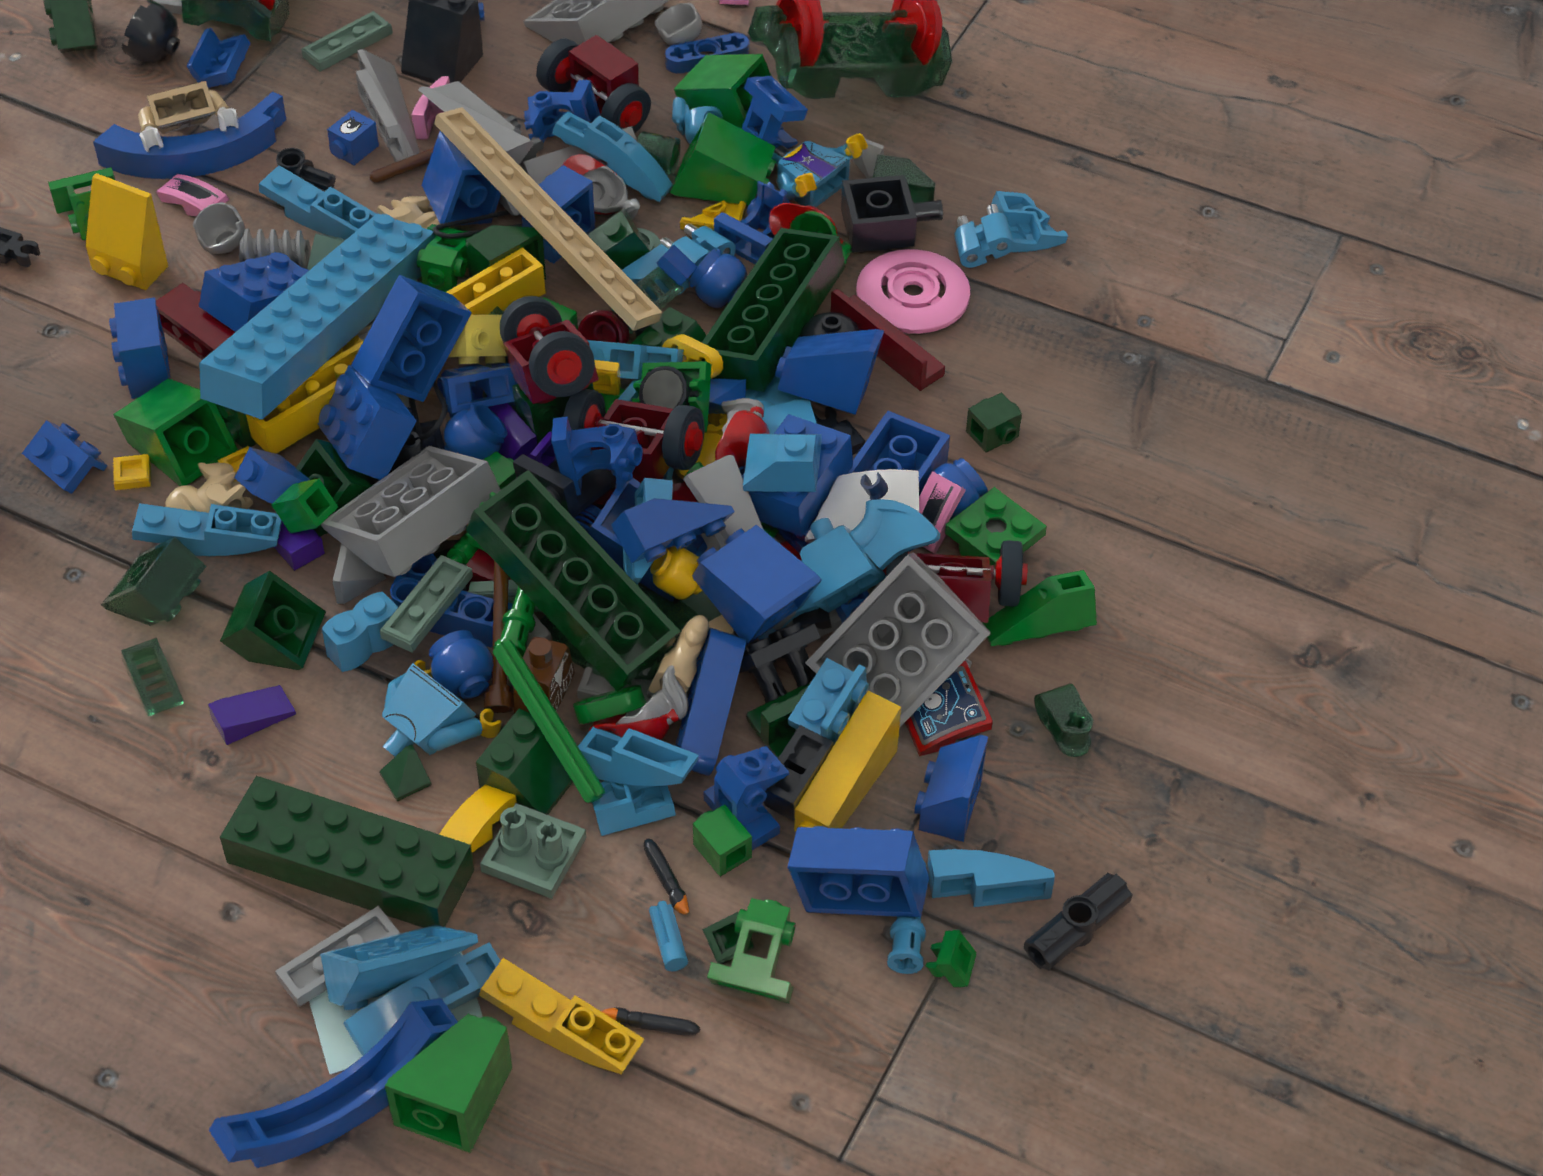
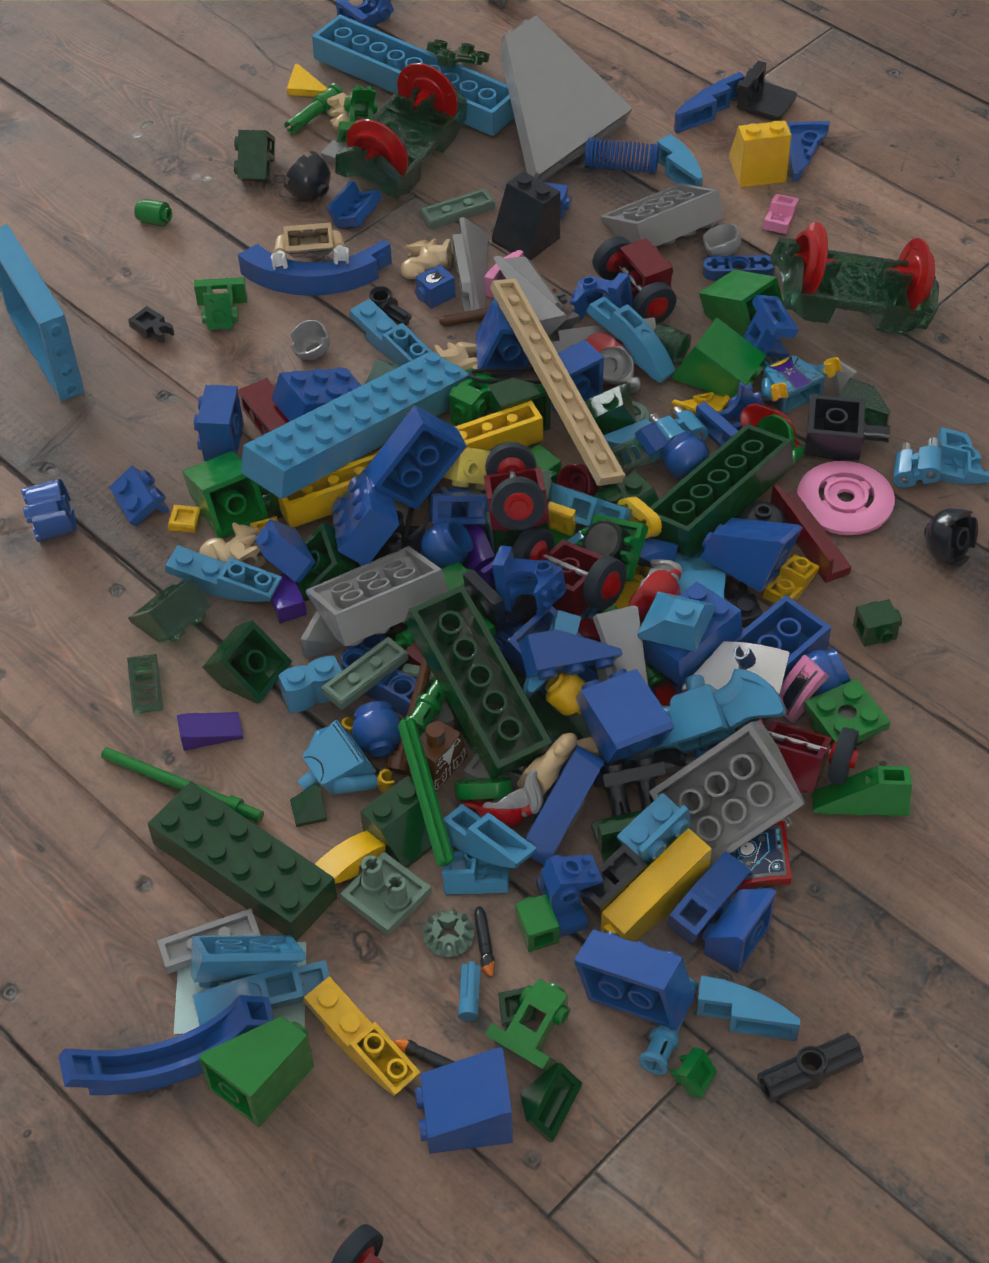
camera: 20 degrees right, 0 degrees up
yellow slope [86,173,168,291] -> none
bright pink slope [156,174,229,217] -> none
light grey piece [239,229,311,269] -> none
green brick [271,478,338,533] -> none
dark azure piece [672,97,723,144] -> none
clear green piece [1034,683,1093,757] -> none
none -> green bar [101,747,264,823]
none -> tan animal [400,238,454,280]
none -> blue slope [415,1047,513,1154]
none -> sand green gear [422,908,475,957]
none -> dark green slope [520,1062,583,1142]
none -> blue slope [666,851,752,946]
none -> yellow slope [763,554,820,604]
none -> black cylinder [924,508,978,566]

